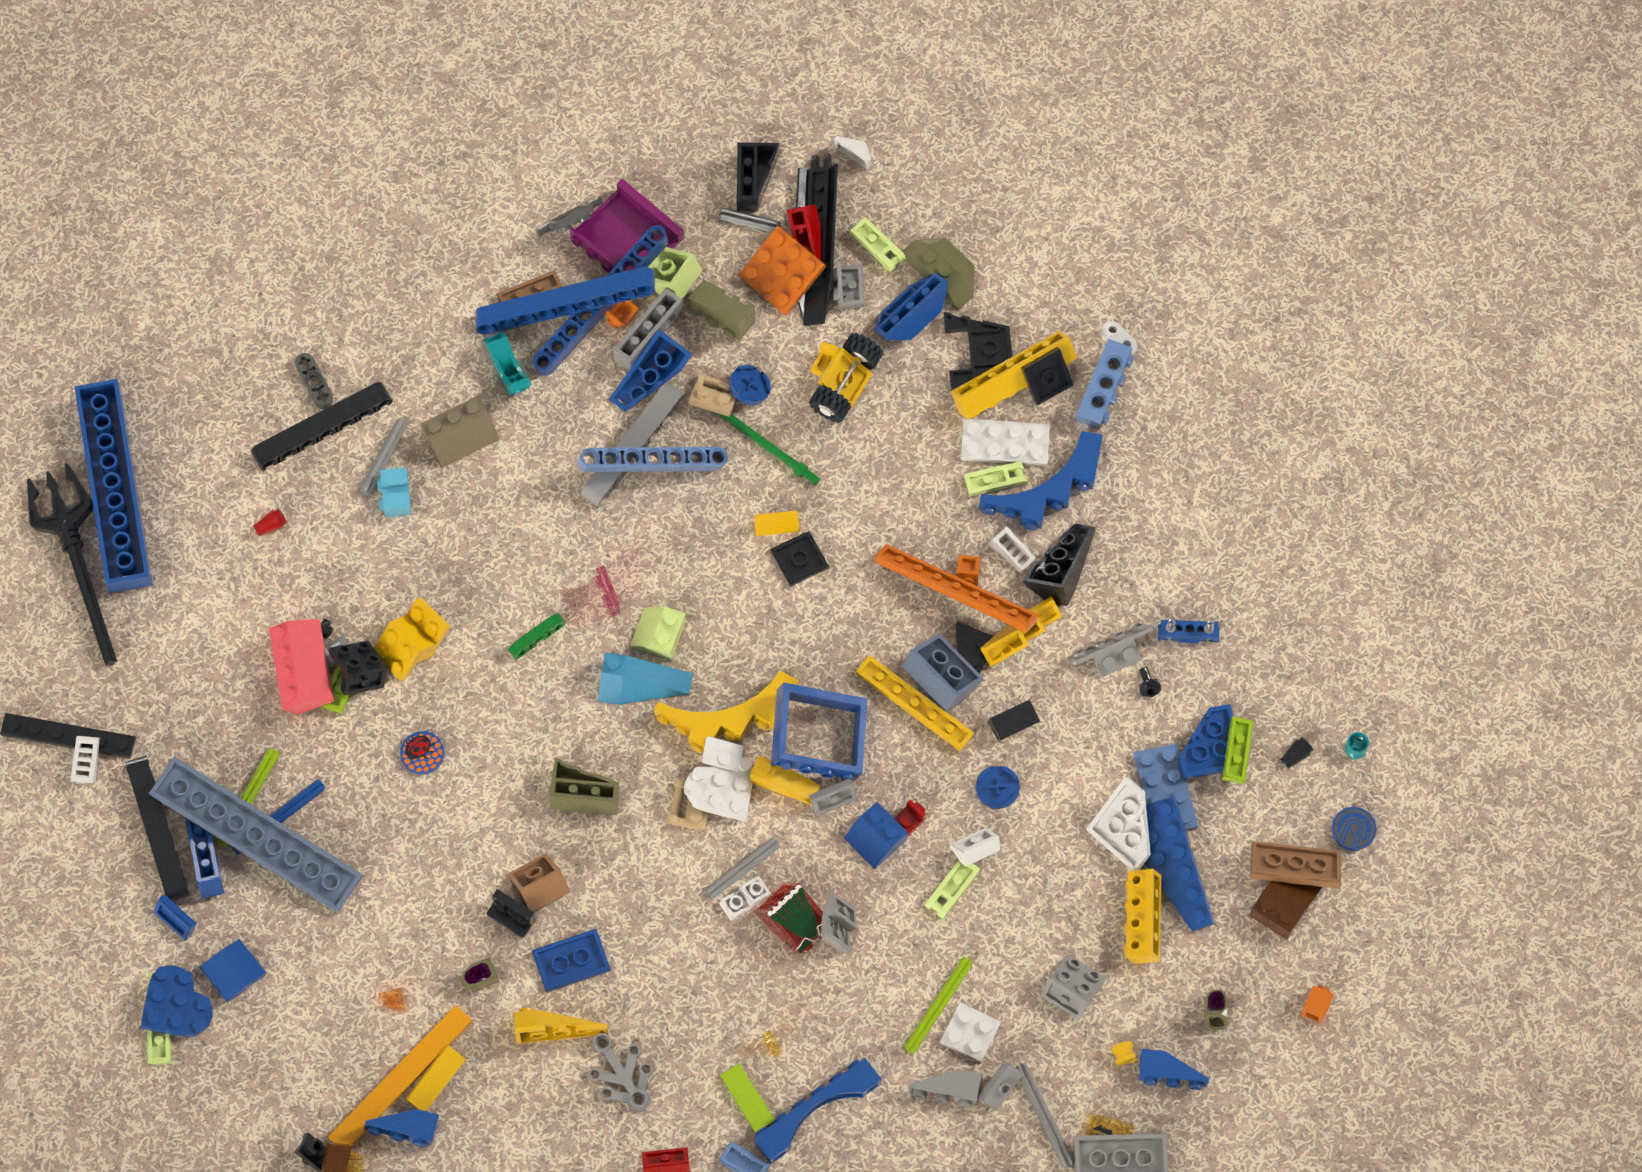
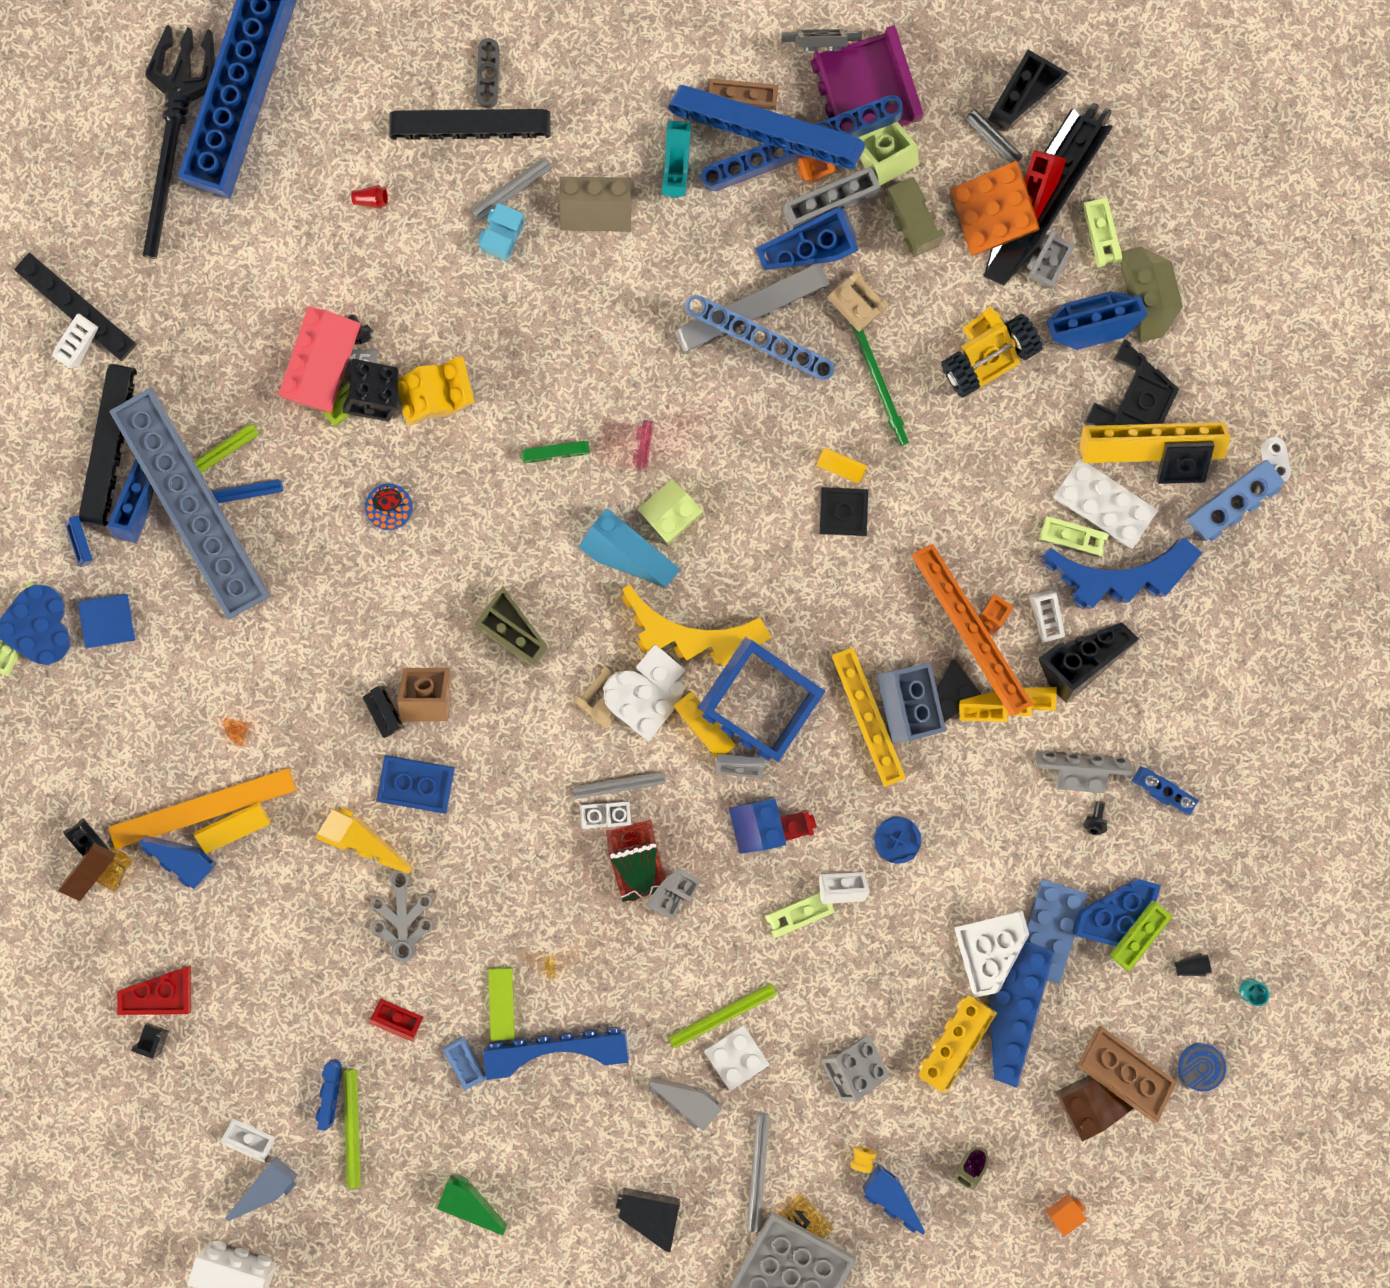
camera: 30 degrees right, 20 degrees up
rock [460,958,499,990] -> none
blue tile [729,365,771,405] -> none
white slope [834,136,871,170] -> none
light grey plate [978,1061,1023,1111] -> none
black hinge [987,700,1040,741] -> none

